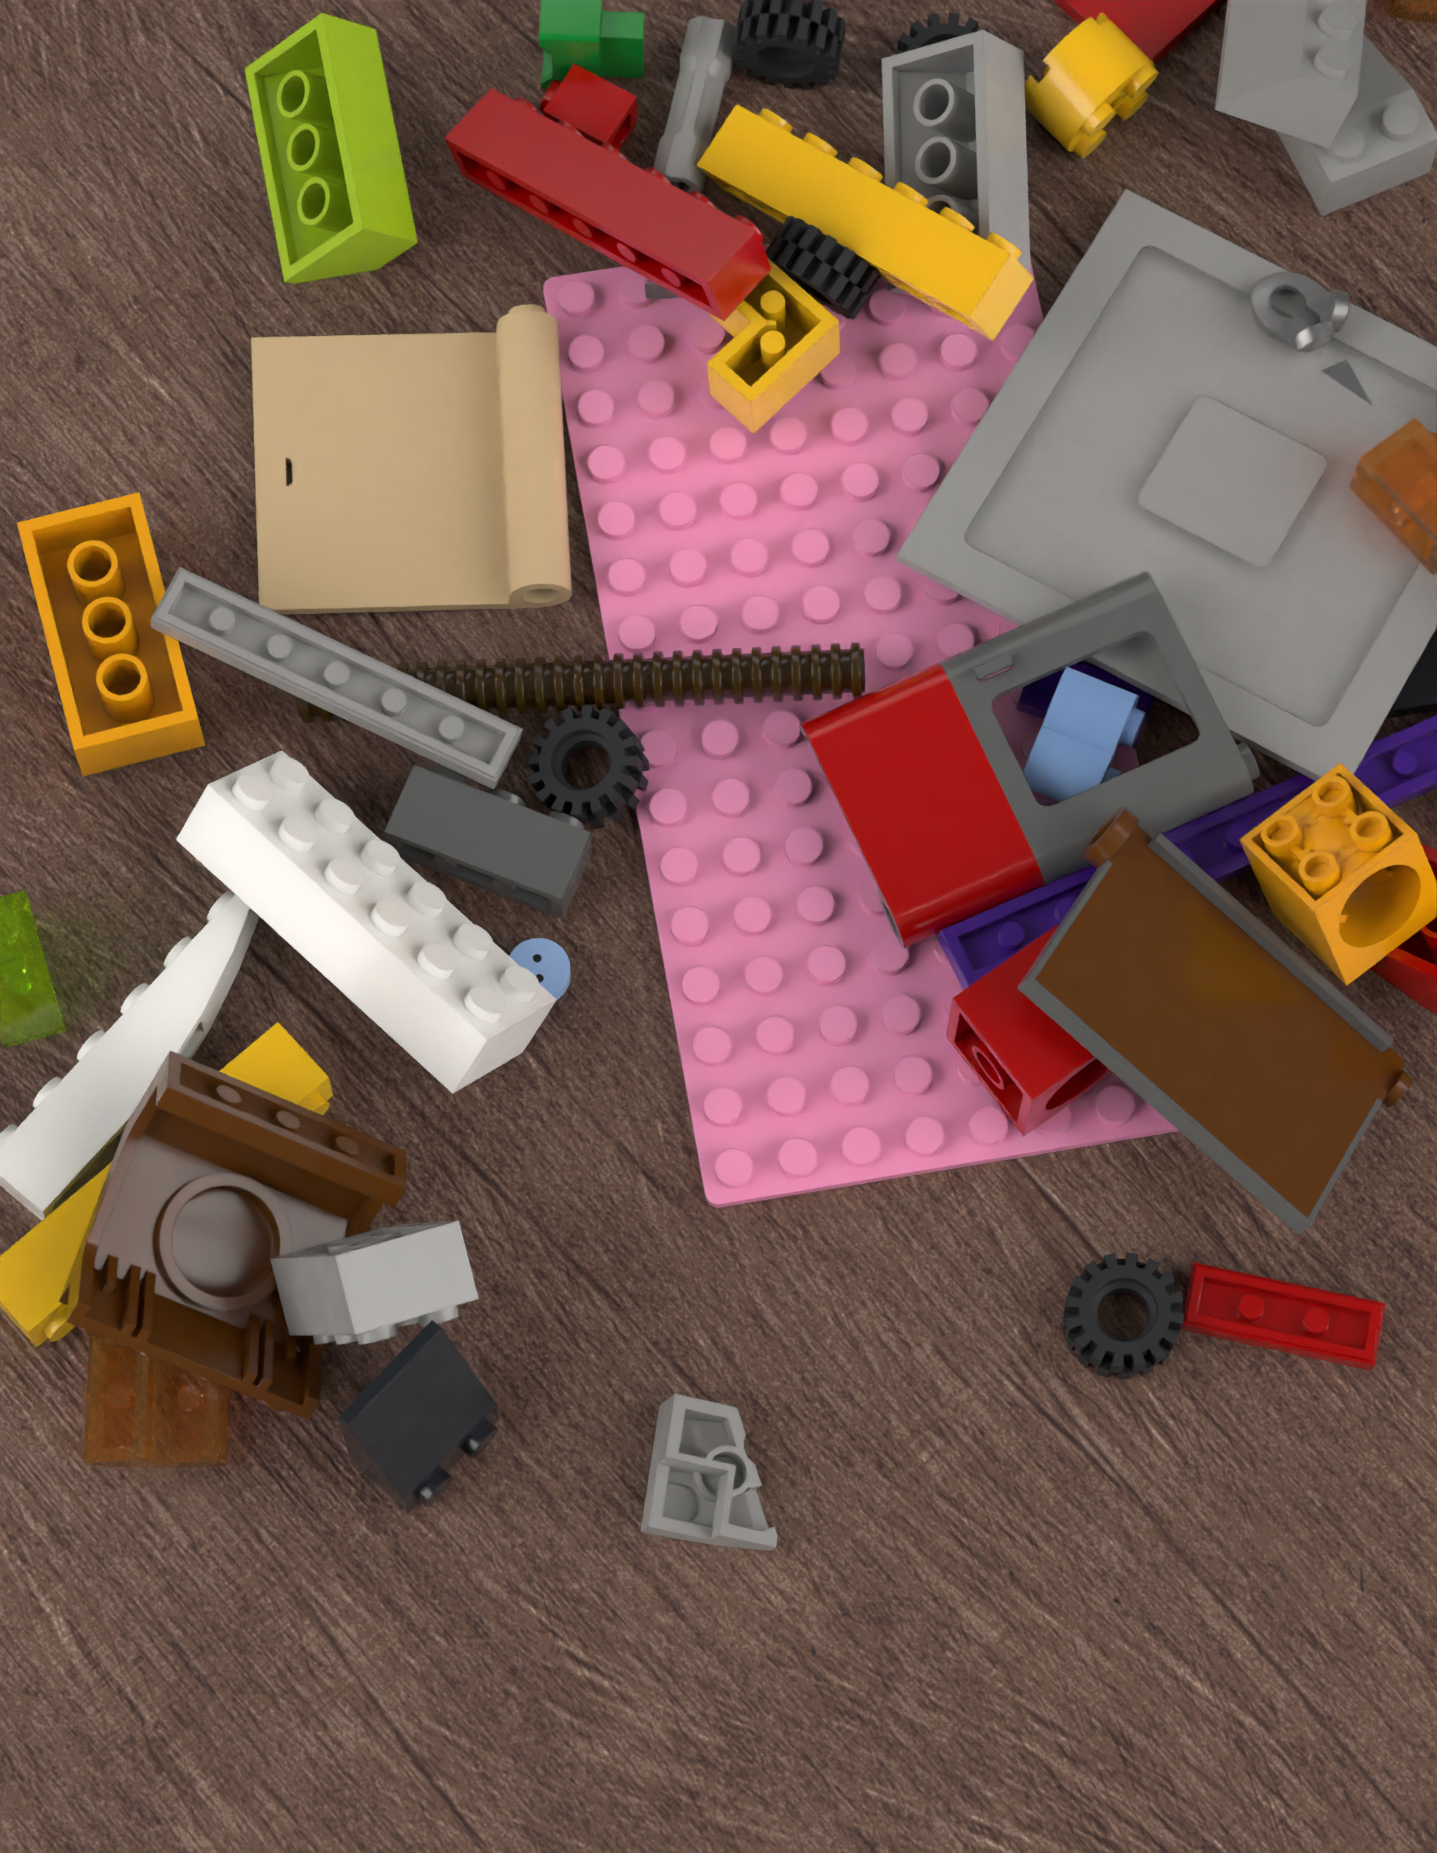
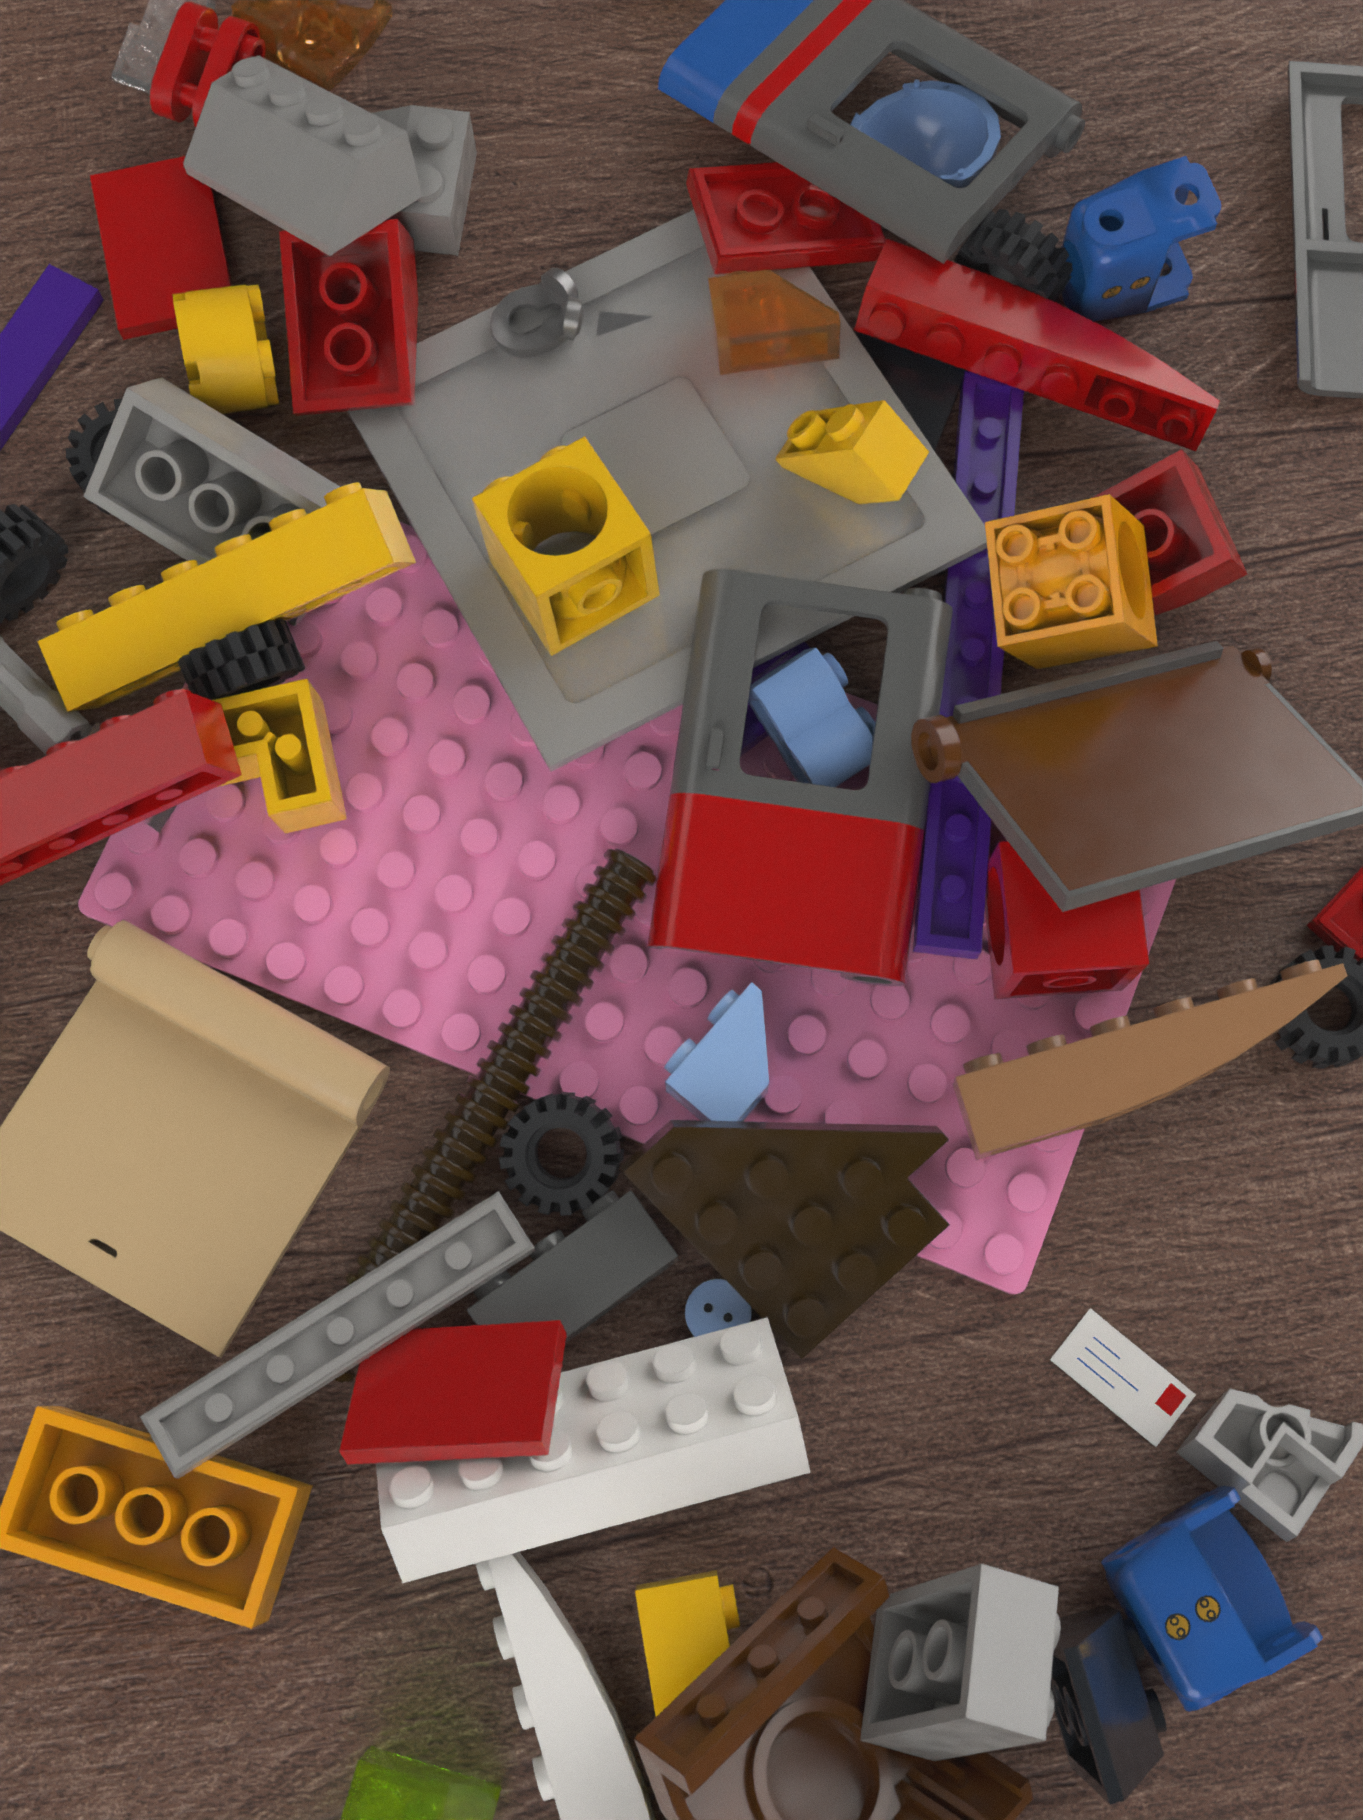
camera: 55 degrees left, 5 degrees up
none -> red slope [279,219,418,416]
none -> red tile [339,1320,567,1465]
none -> yellow brick [472,436,660,656]
none -> dark brown wing [621,1120,950,1359]
none -> light blue slope [664,982,770,1122]
none -> yellow slope [775,400,929,505]
none -> medium nougat slope [953,960,1347,1160]
none -> white sticker [1050,1308,1196,1447]
none -> blue piece [1101,1486,1323,1711]

